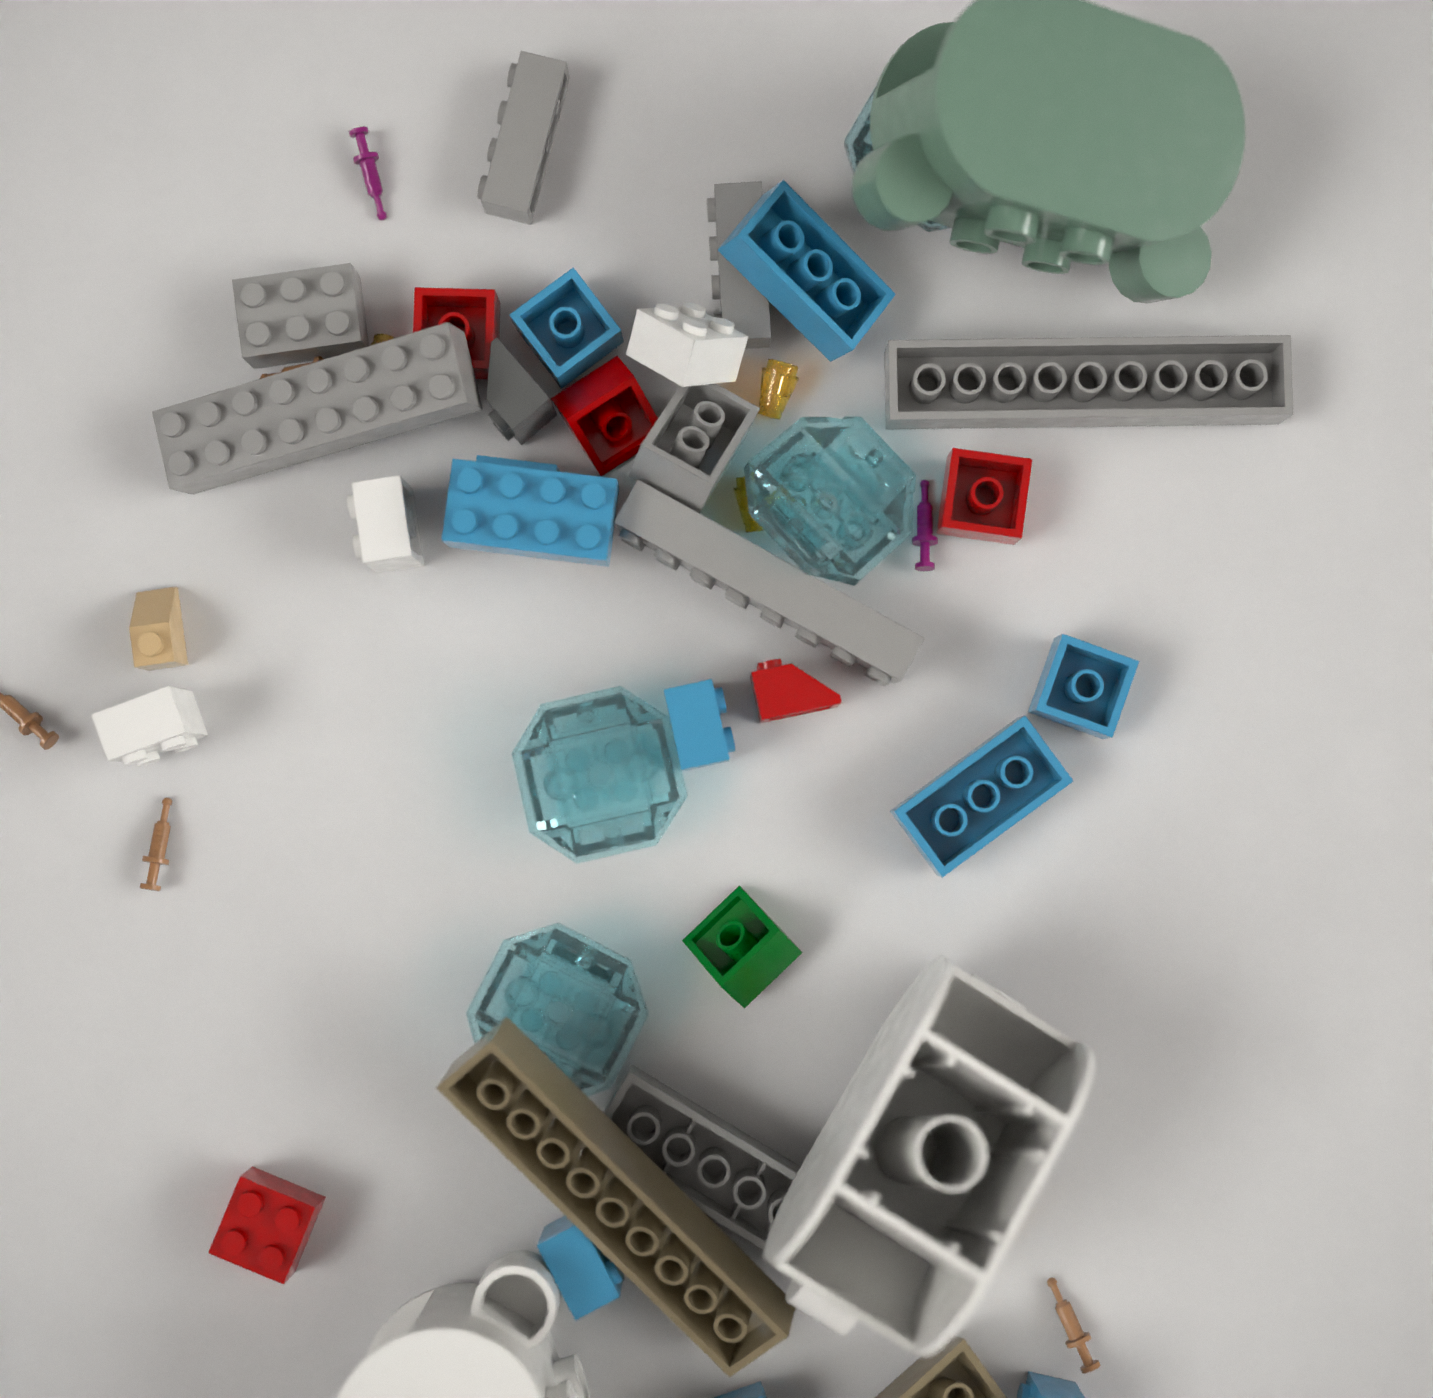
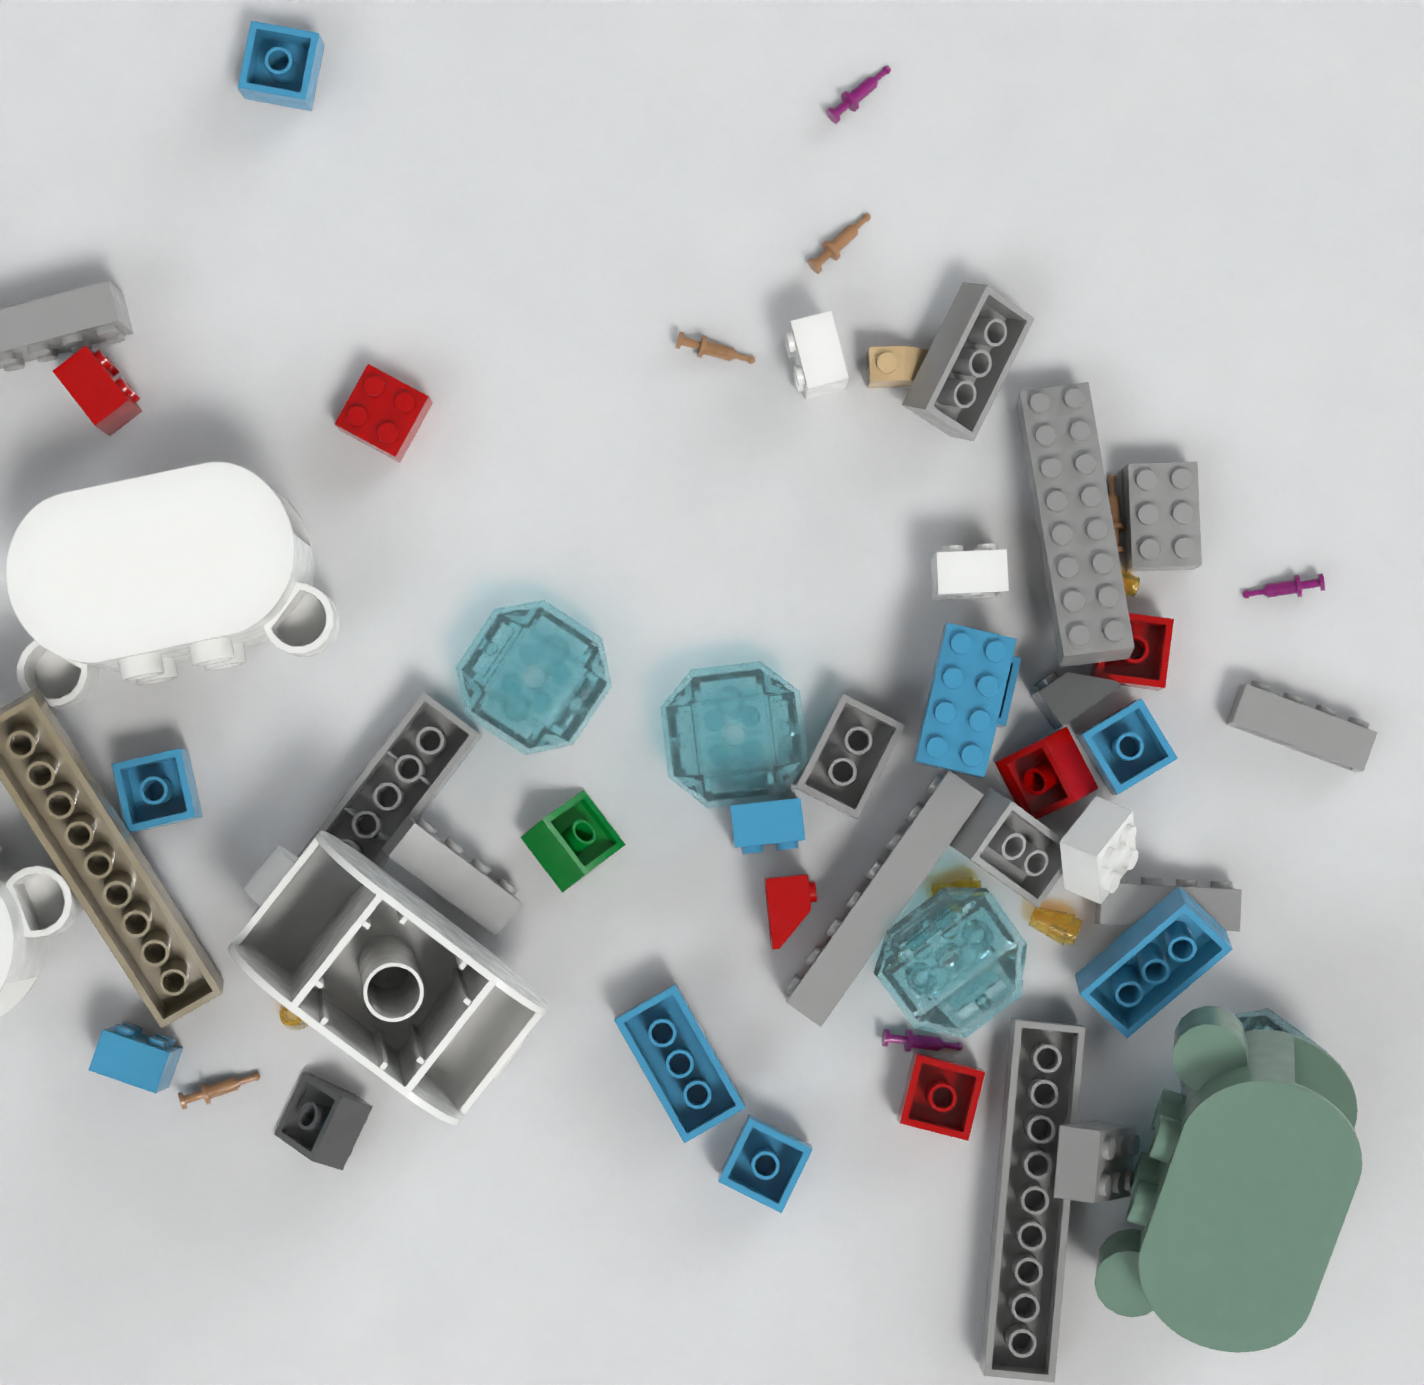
camera: 90 degrees right, 0 degrees up
dark tan brick [436,1017,796,1377] -> none
dark azure brick [537,1215,625,1321] -> none
none -> dark grey slope [274,1071,373,1170]
none -> light grey brick [382,816,522,937]
none -> light grey brick [795,694,905,819]
none -> light grey brick [902,282,1035,441]
none -> light grey brick [1054,1121,1140,1204]

